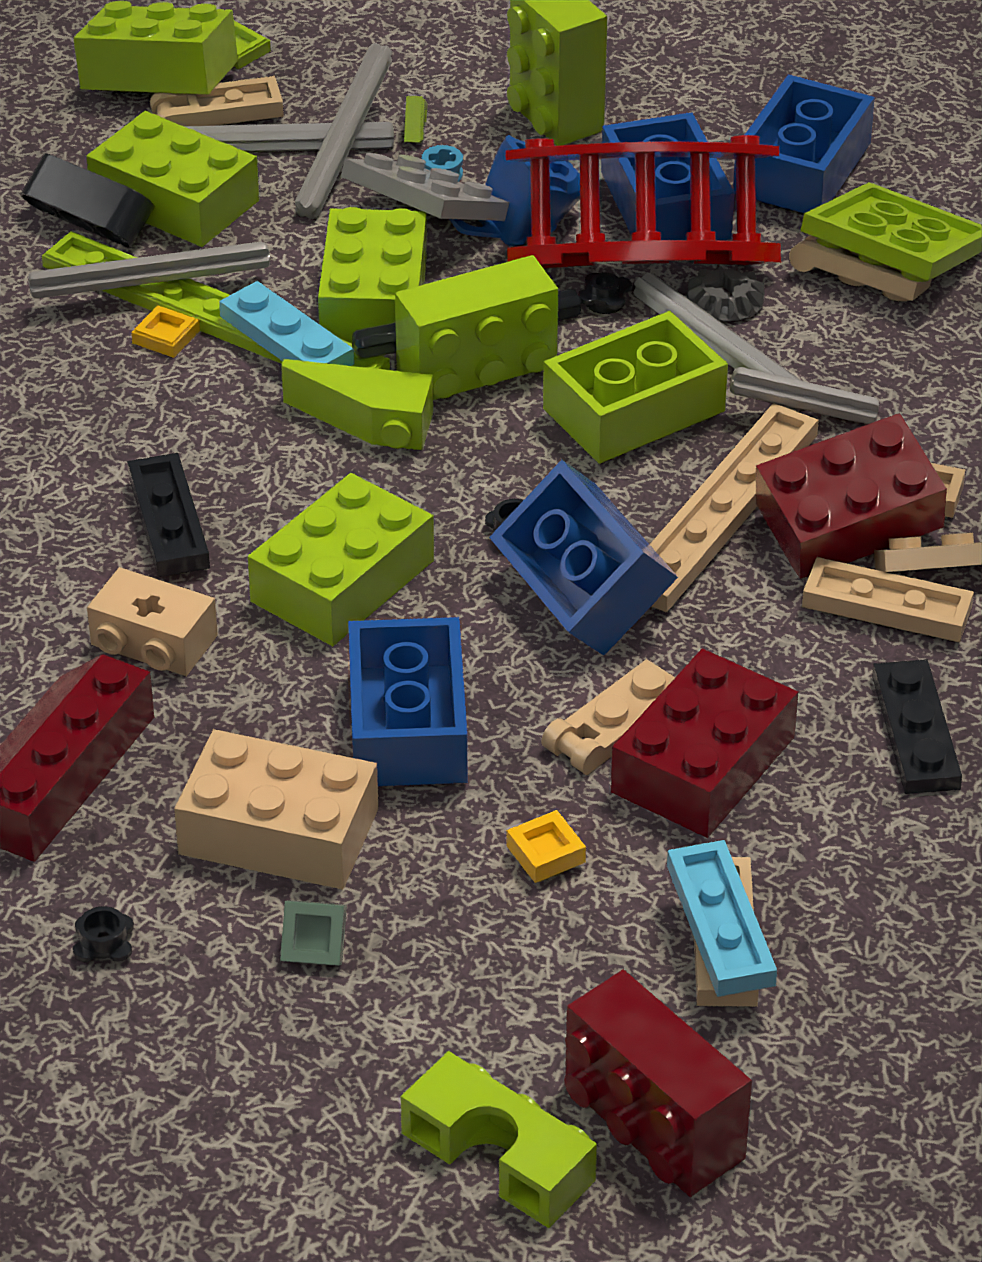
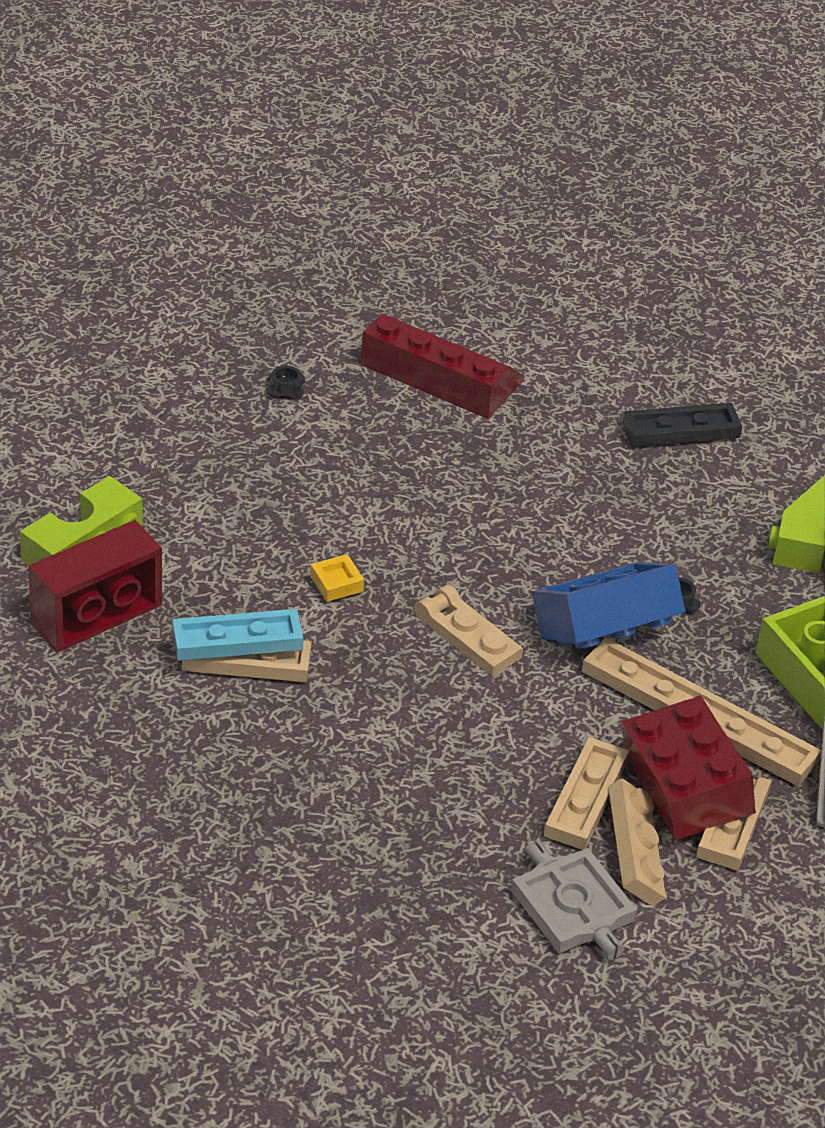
camera: 90 degrees right, 0 degrees up
tan brick [87,567,218,676] -> none
tan brick [174,729,378,890] -> none
lime brick [247,473,434,647] -> none
sand green plate [280,900,347,966] -> none
blue brick [348,617,468,786] -> none
dark red brick [611,648,799,838] -> none
black plate [872,659,962,794] -> none

